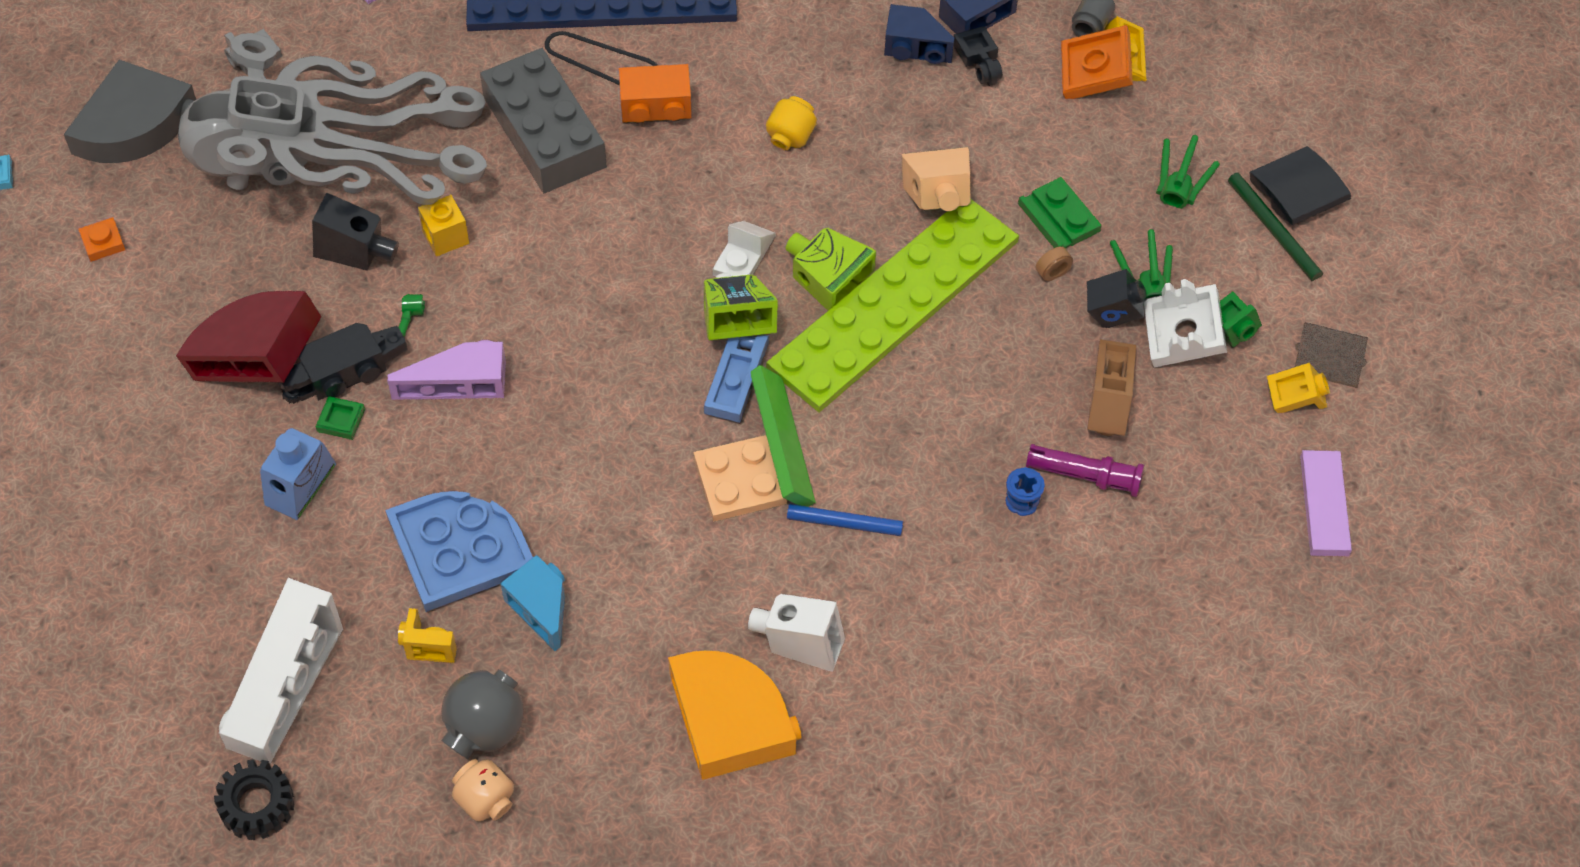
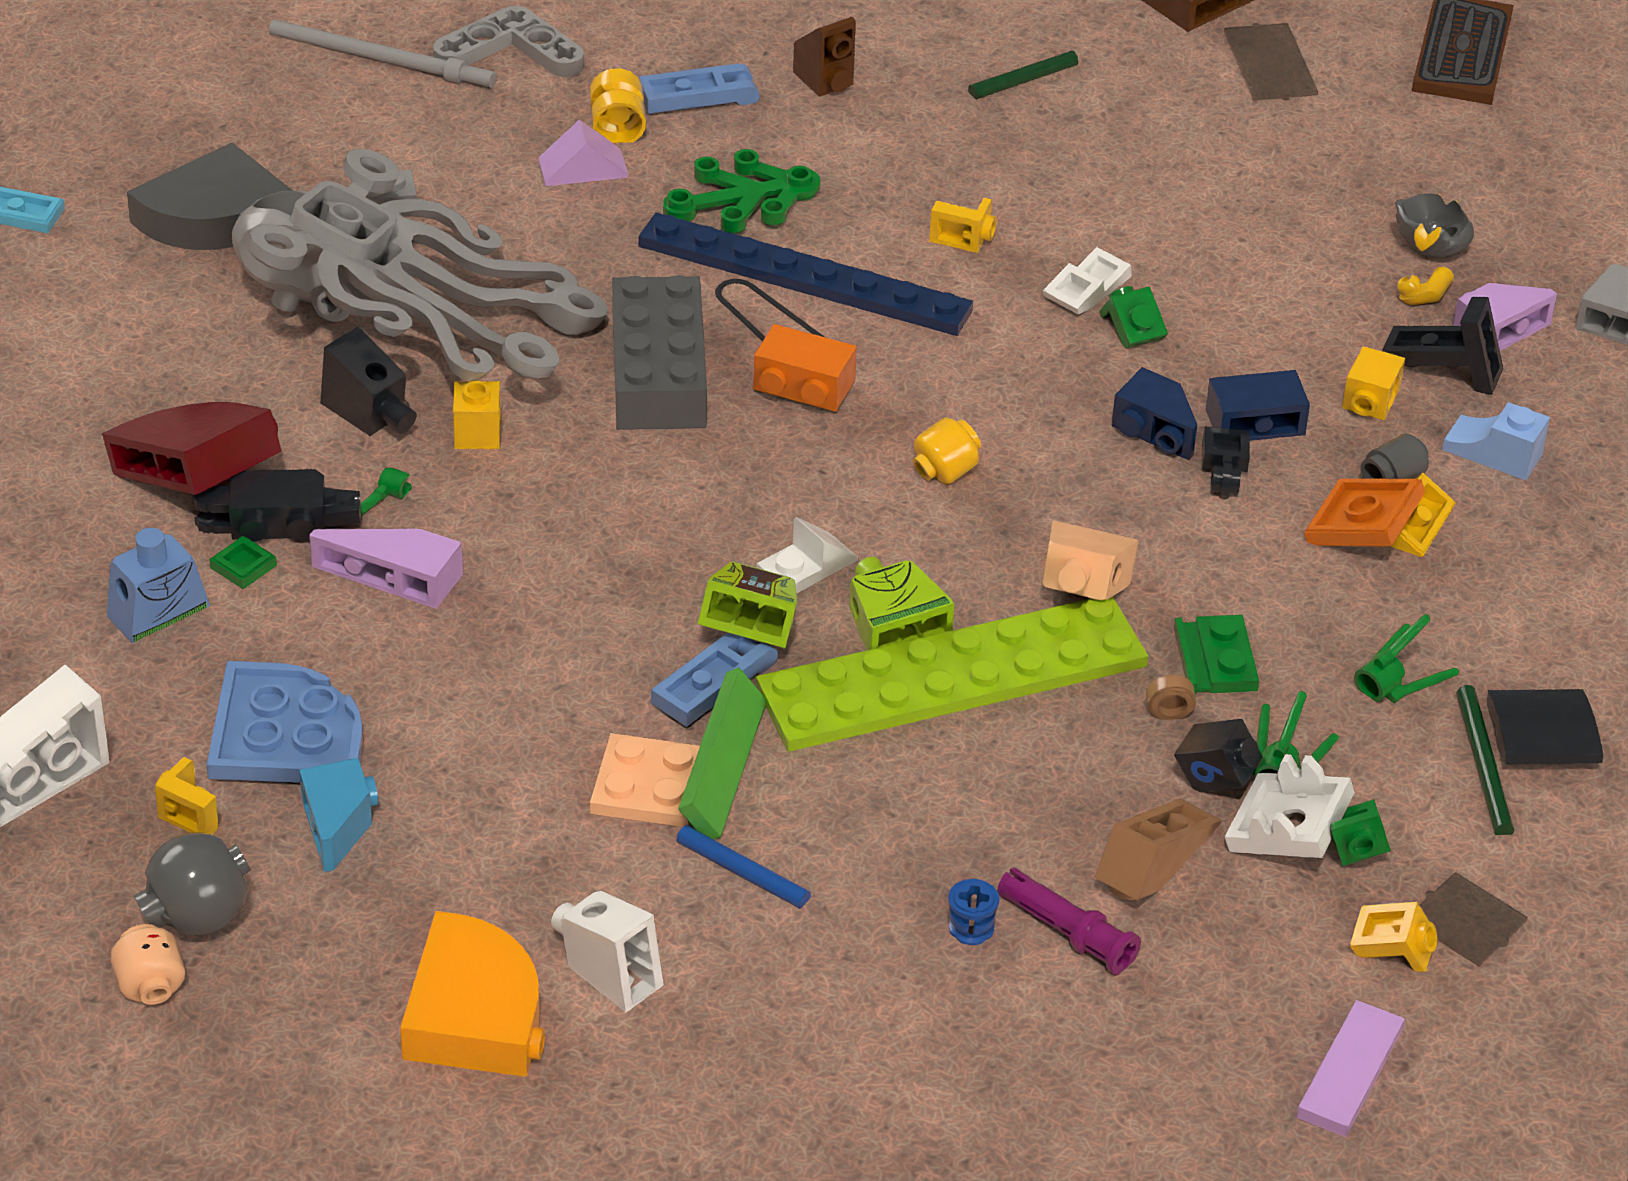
camera: 25 degrees right, 15 degrees down
orange plate [79,217,125,262] -> none

